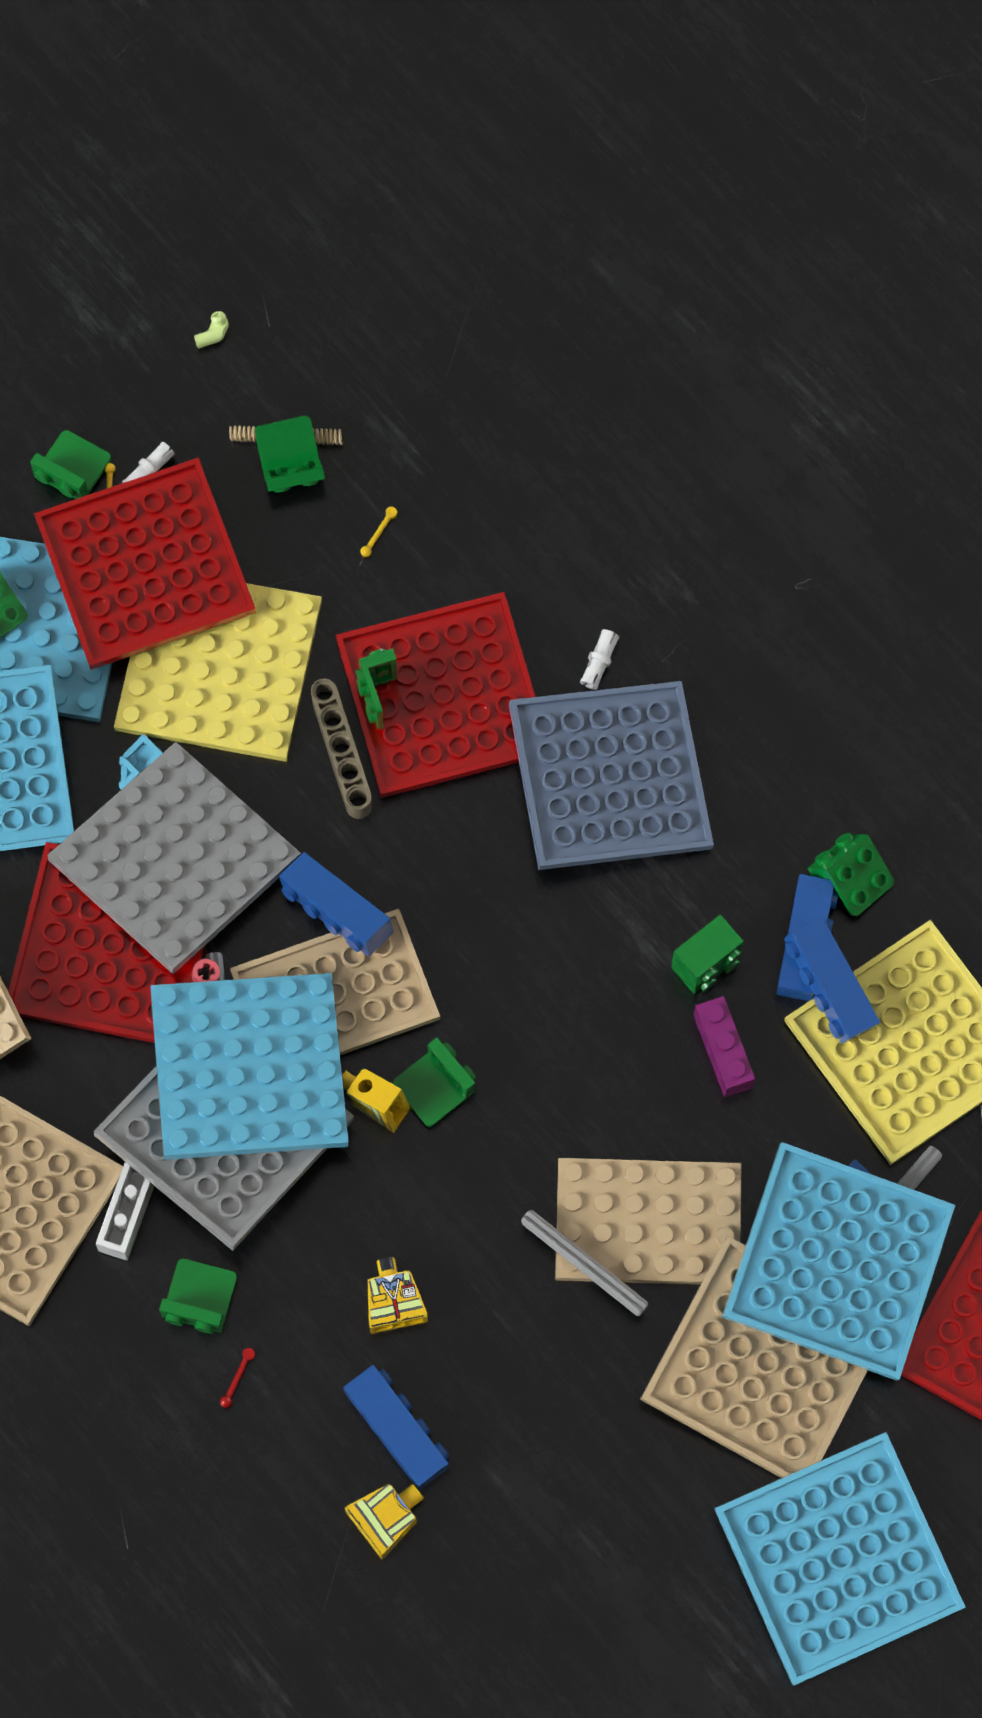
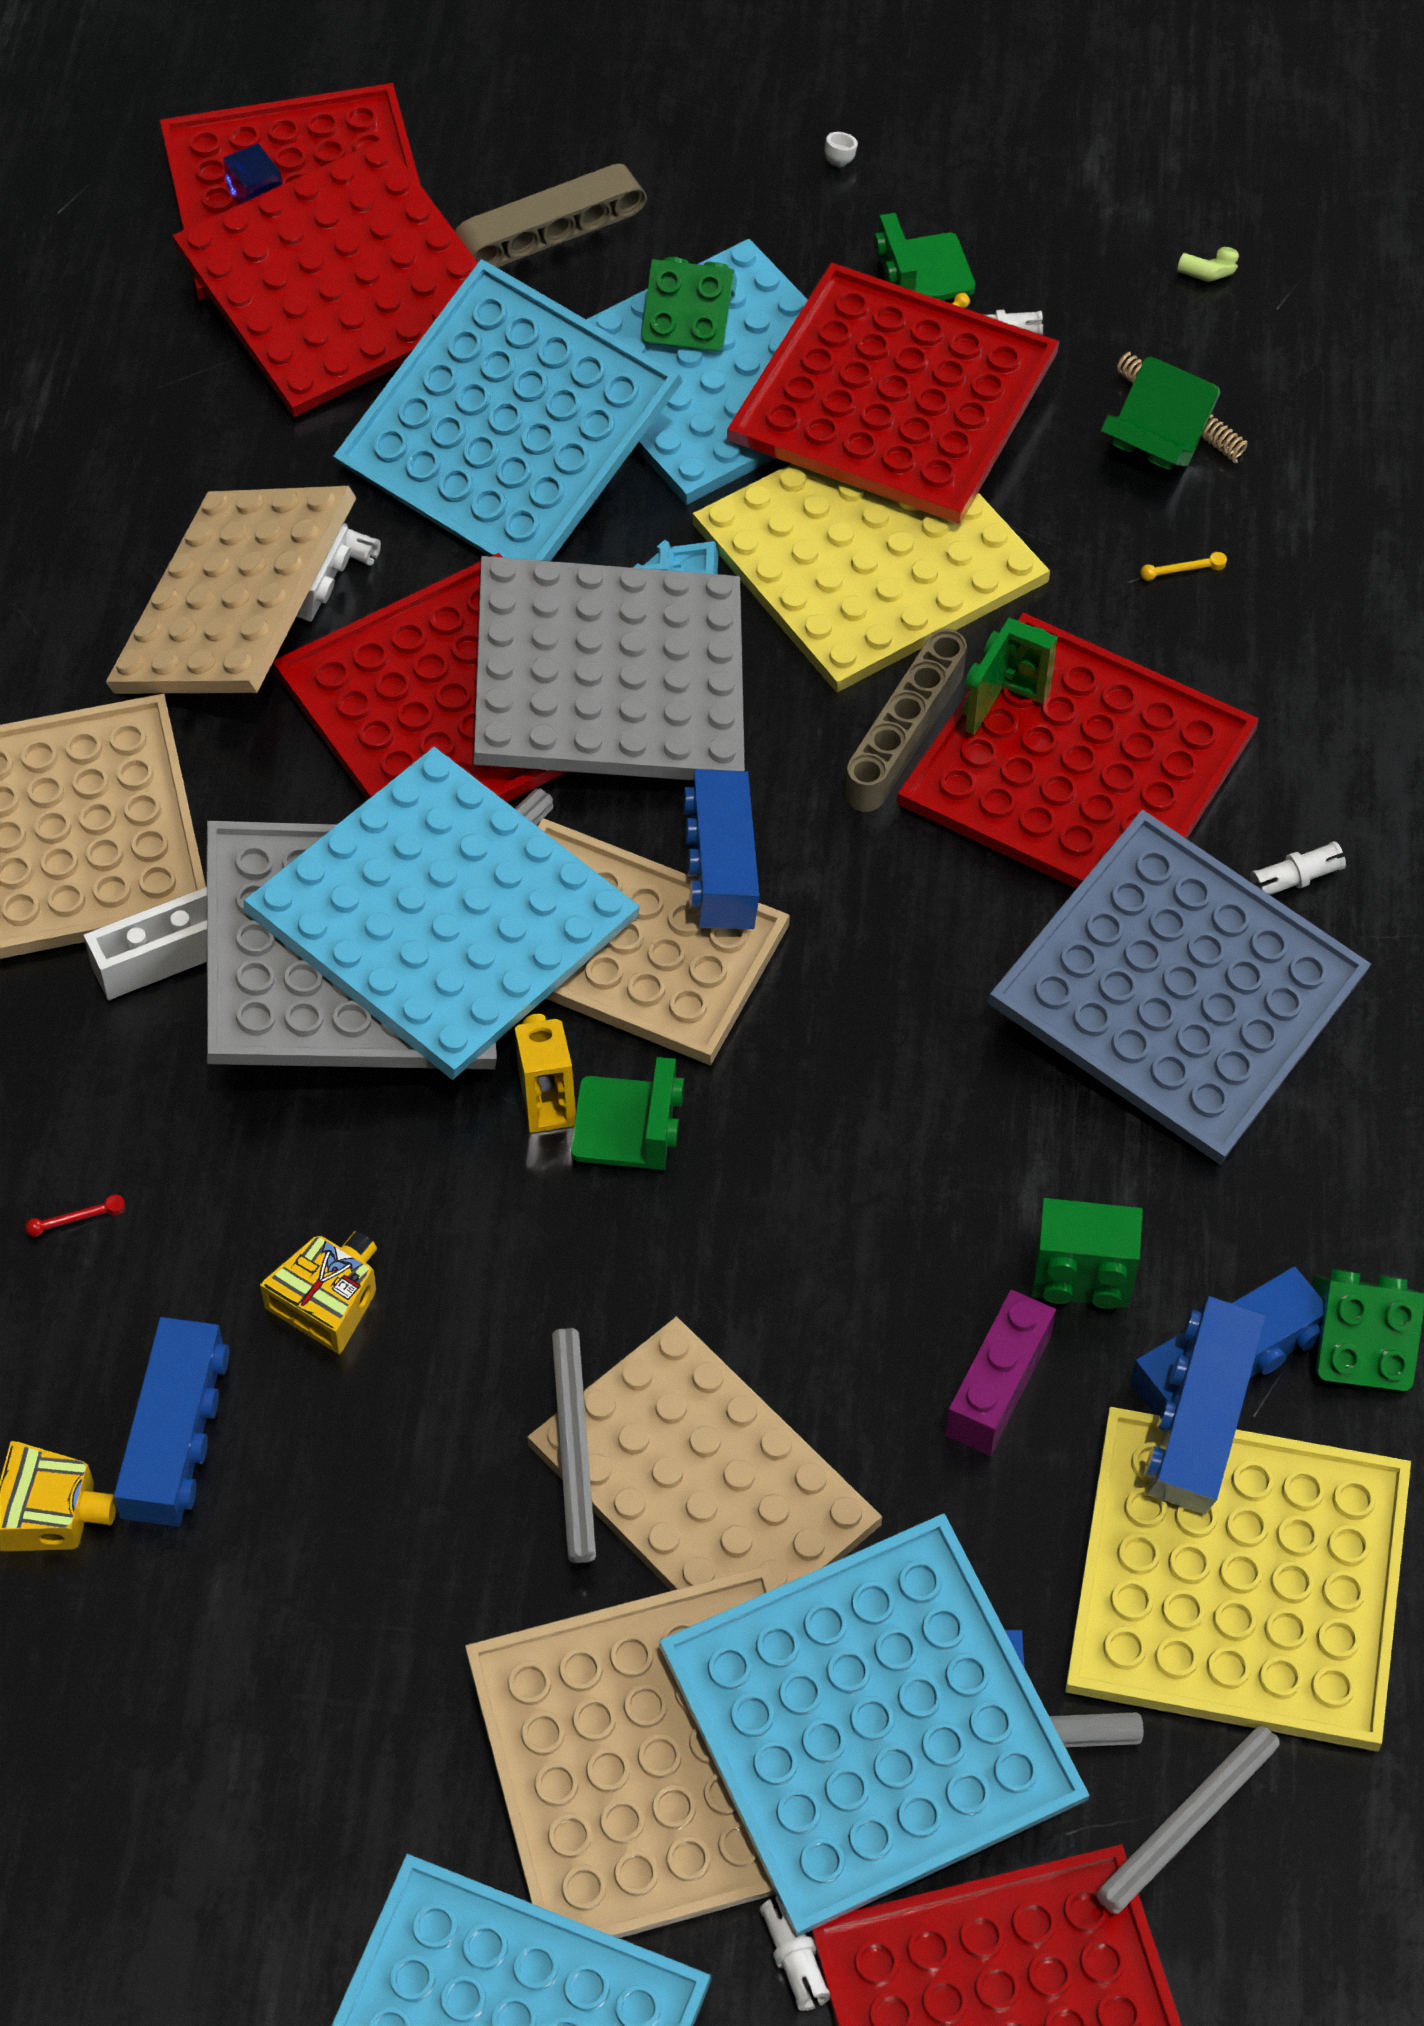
camera: 45 degrees right, 15 degrees down
green bracket [159,1259,237,1334] -> none
coral bush [192,959,220,982] -> none
none -> white pin [760,1897,830,2011]

